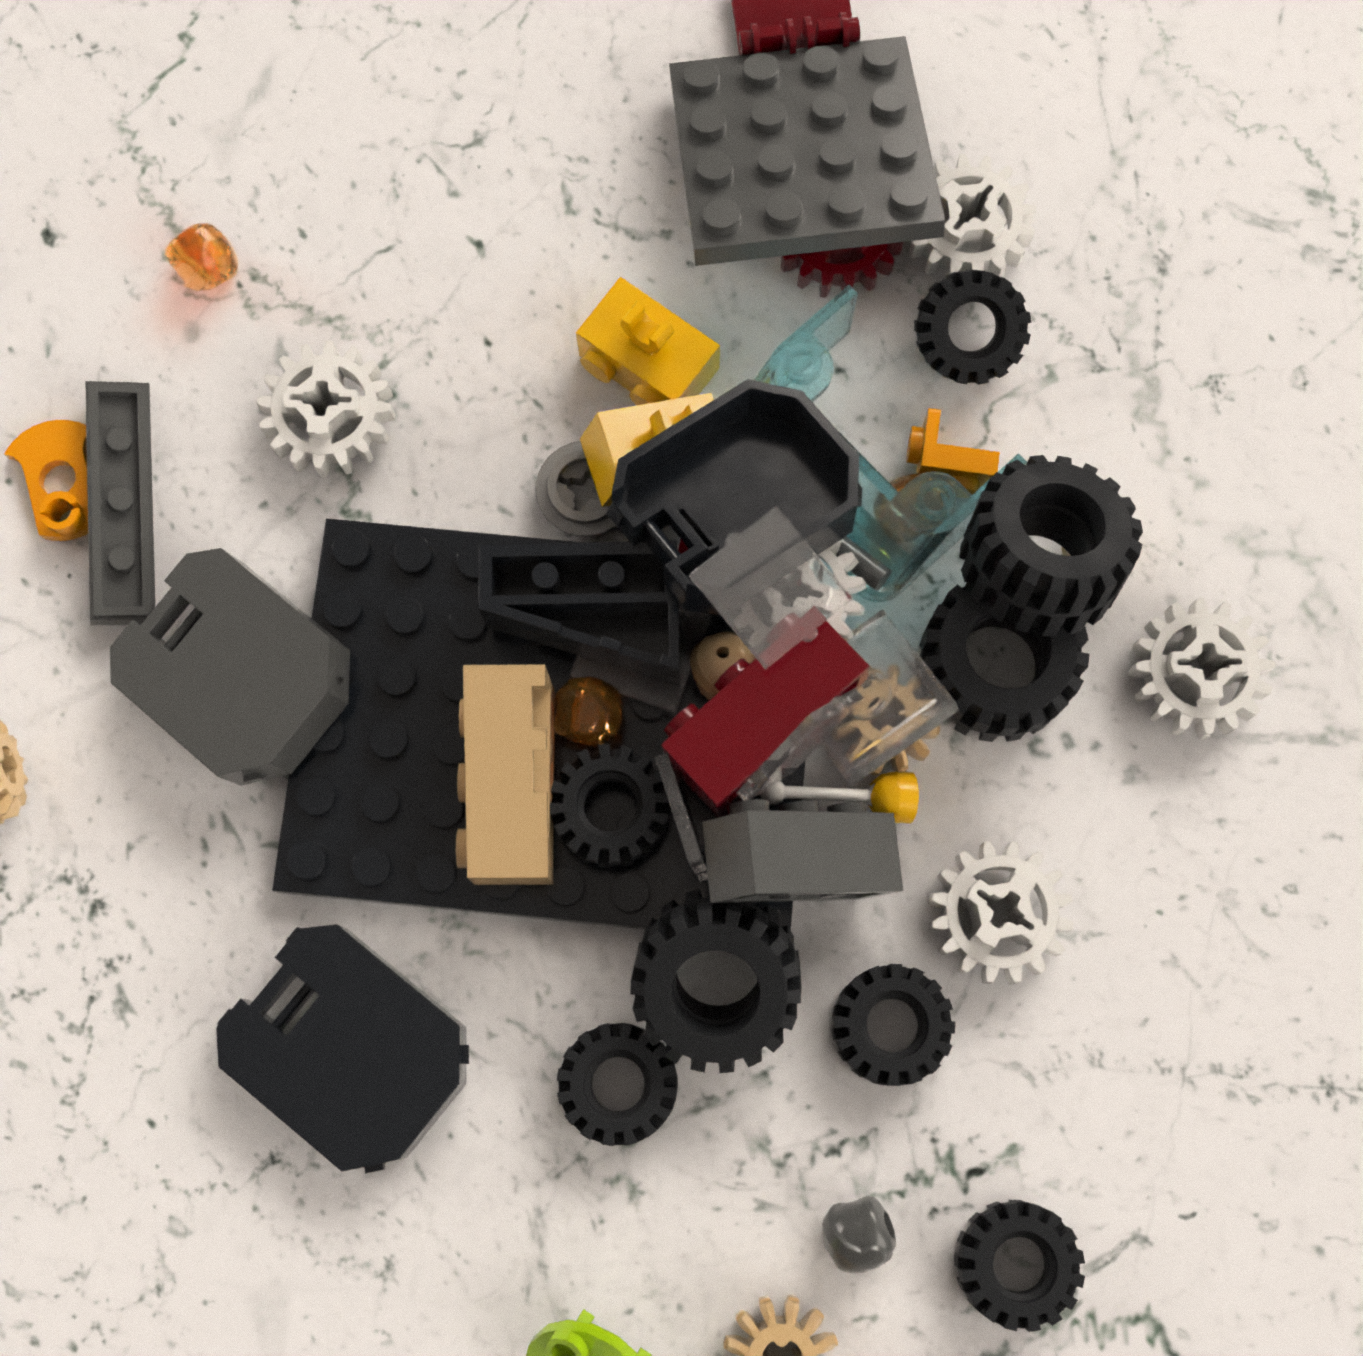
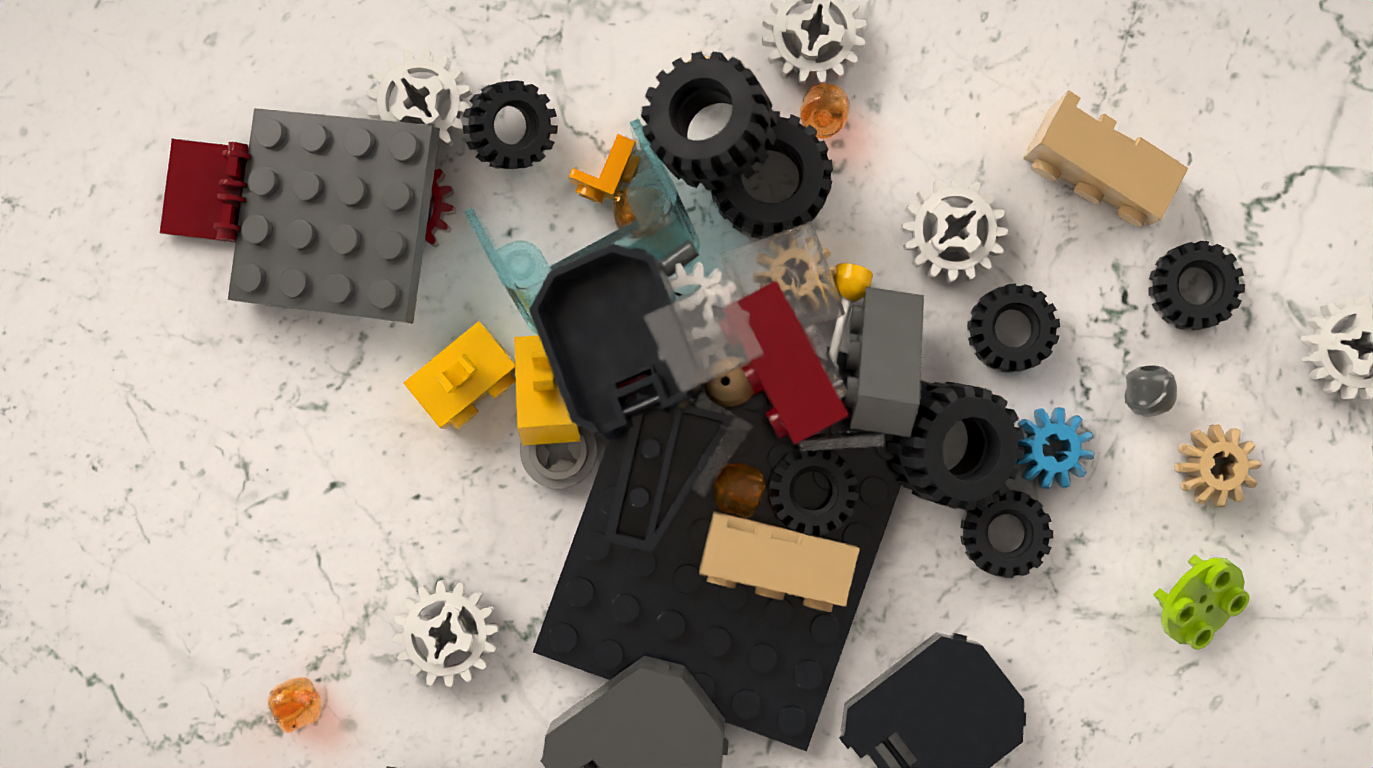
camera: 75 degrees left, 10 degrees up
none -> clear orange piece [800,84,850,139]
none -> dark azure gear [1015,407,1095,489]
none -> tan wedge [1023,90,1188,227]

